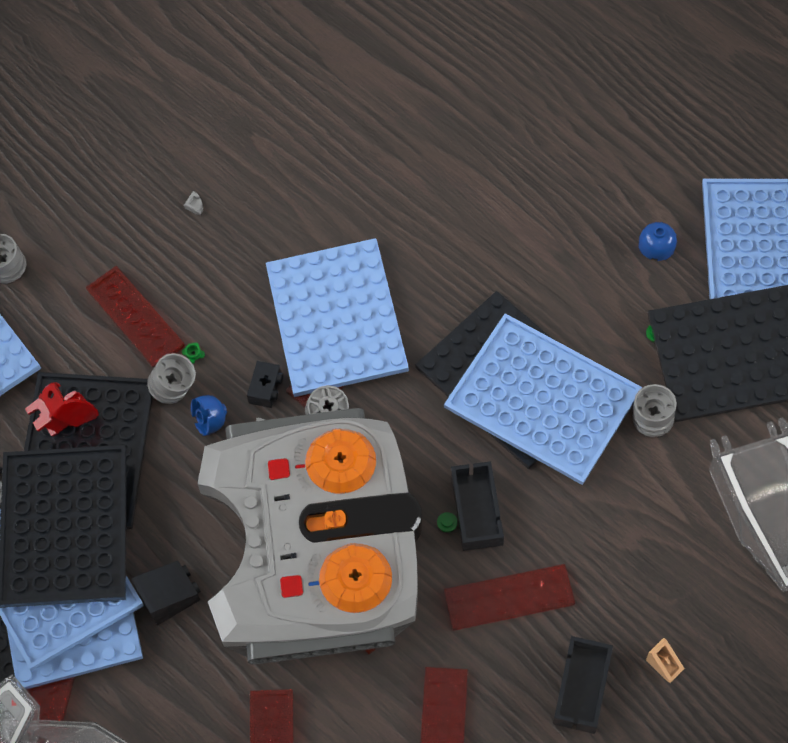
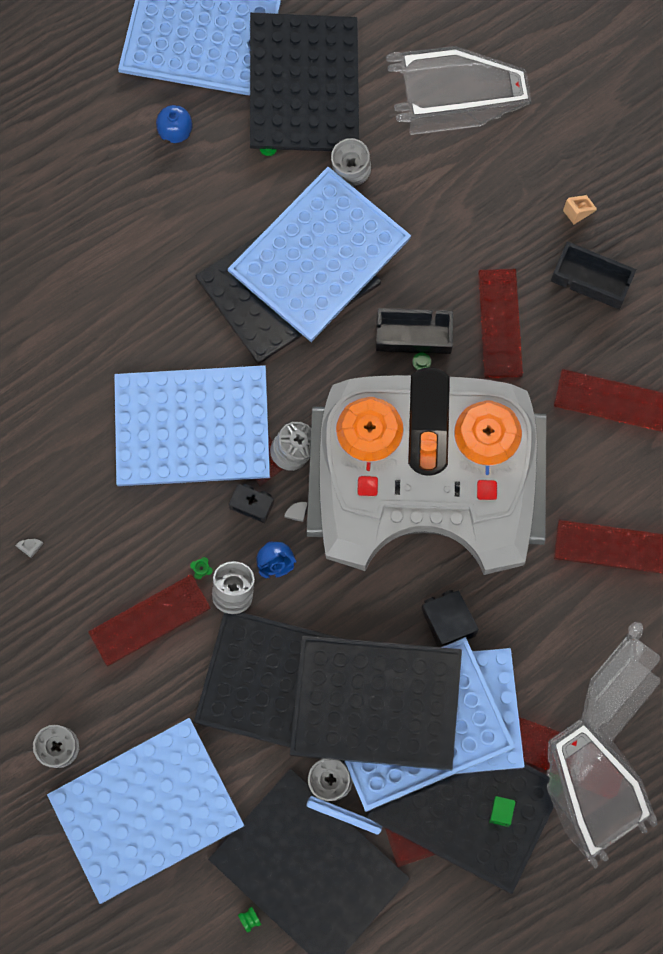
camera: 85 degrees left, 10 degrees up
red piece [25,382,99,437] -> none

